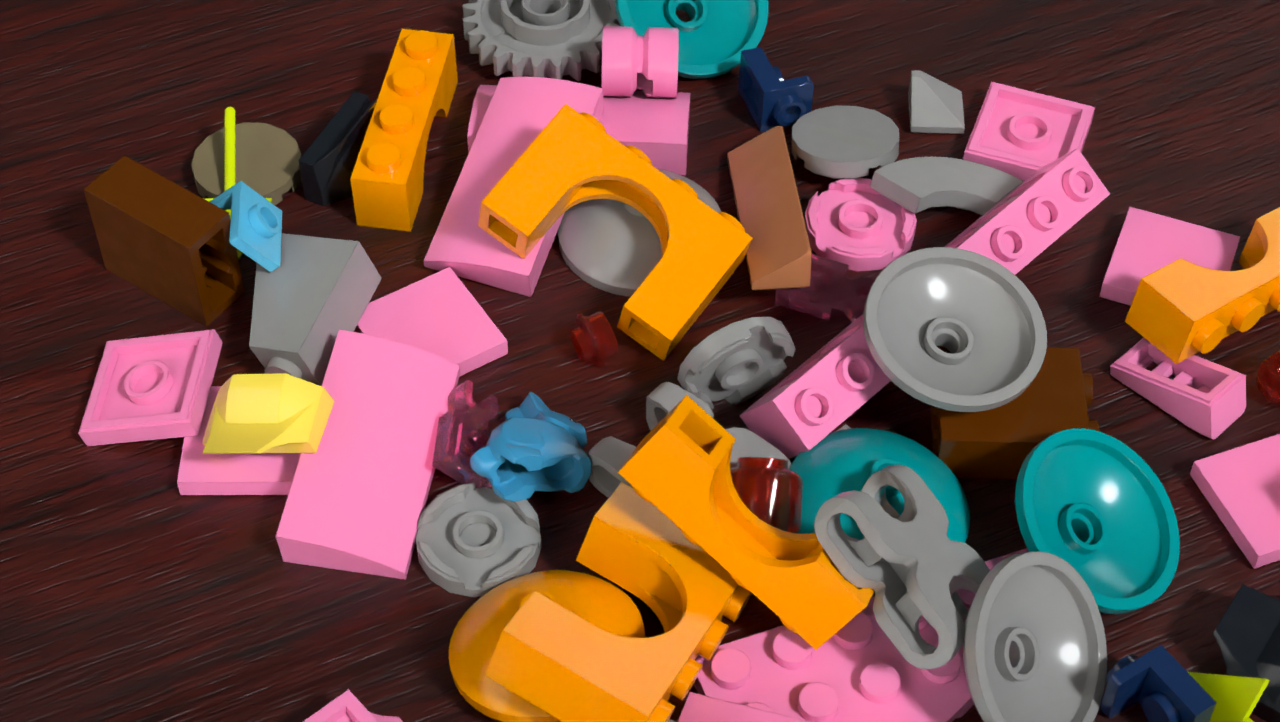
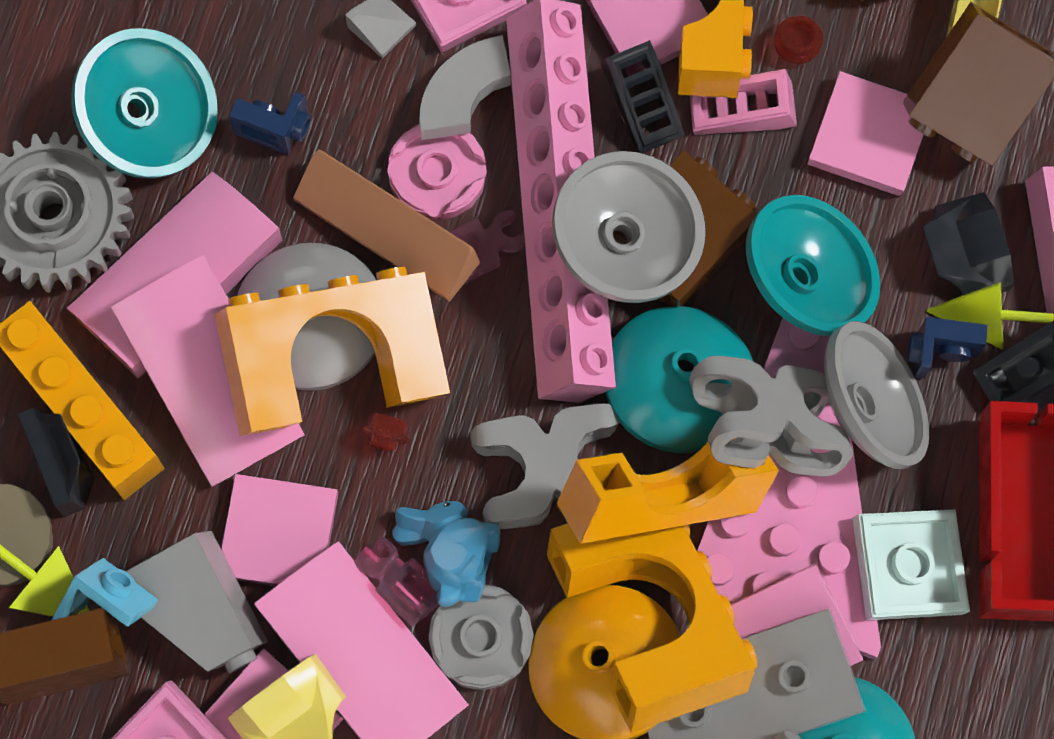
camera: 50 degrees left, 25 degrees up
bright pink wheel [601,26,679,98] -> none
light grey tile [677,317,796,409] -> none
clear red head [730,457,803,533] -> none
light grey tile [791,105,899,179] -> none
none -> black slope [600,40,685,153]

